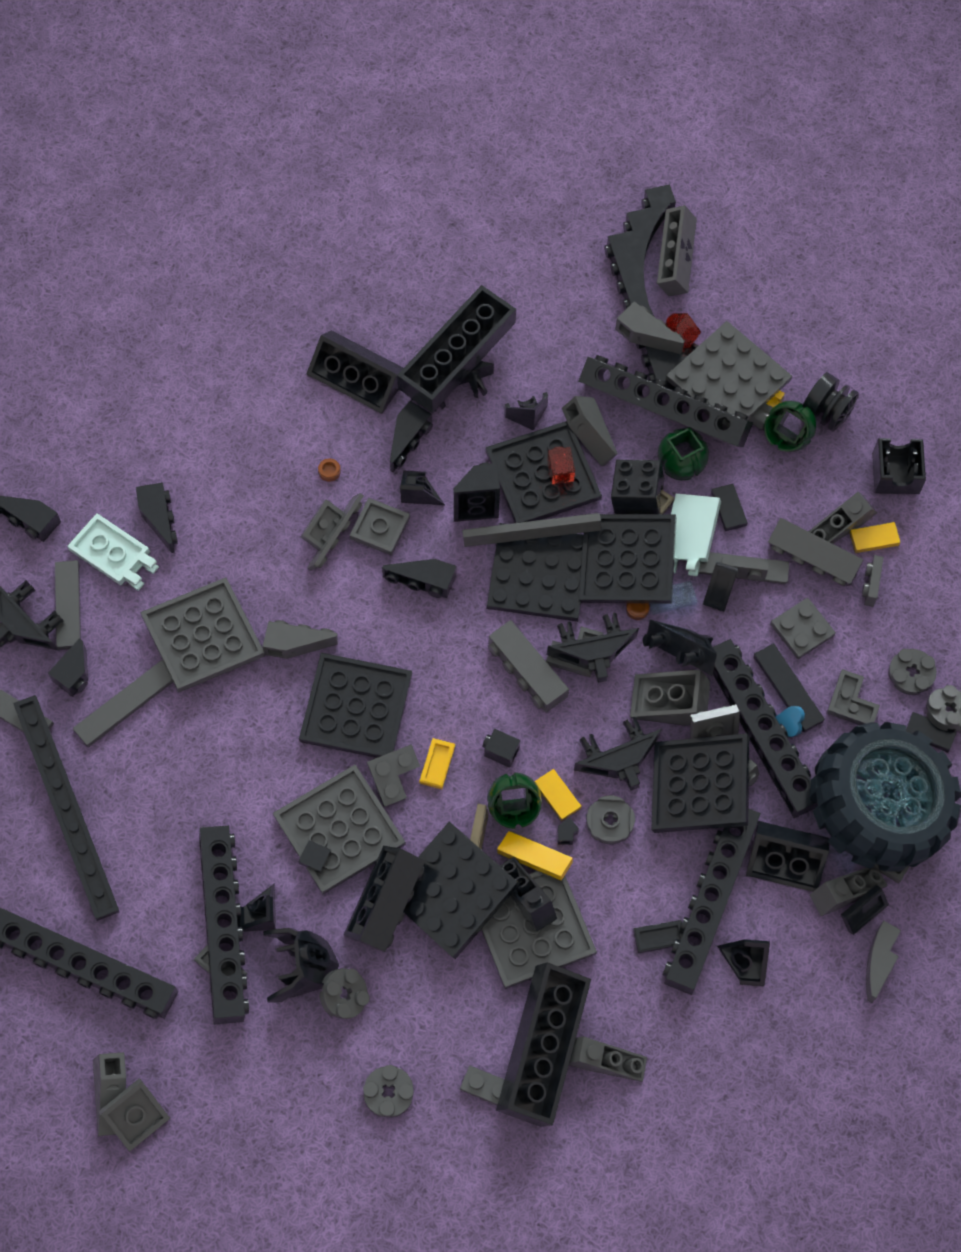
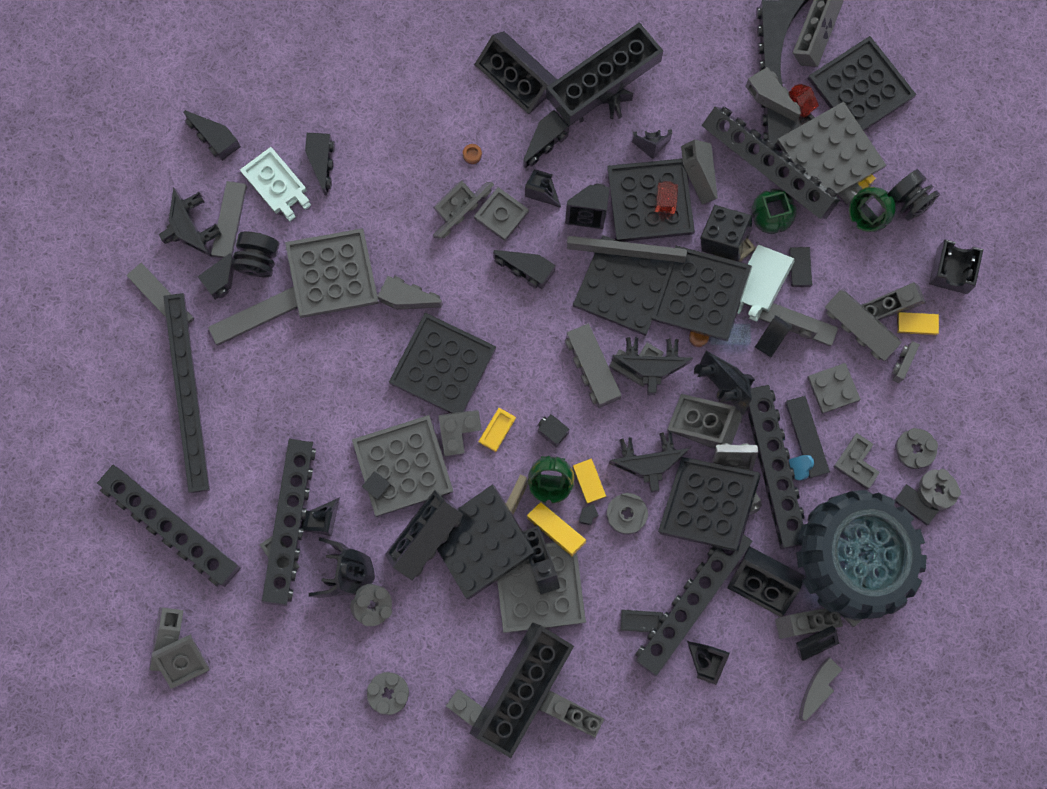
camera: 15 degrees right, 10 degrees up
none -> black wheel [231,231,279,278]
none -> black plate [807,36,917,131]

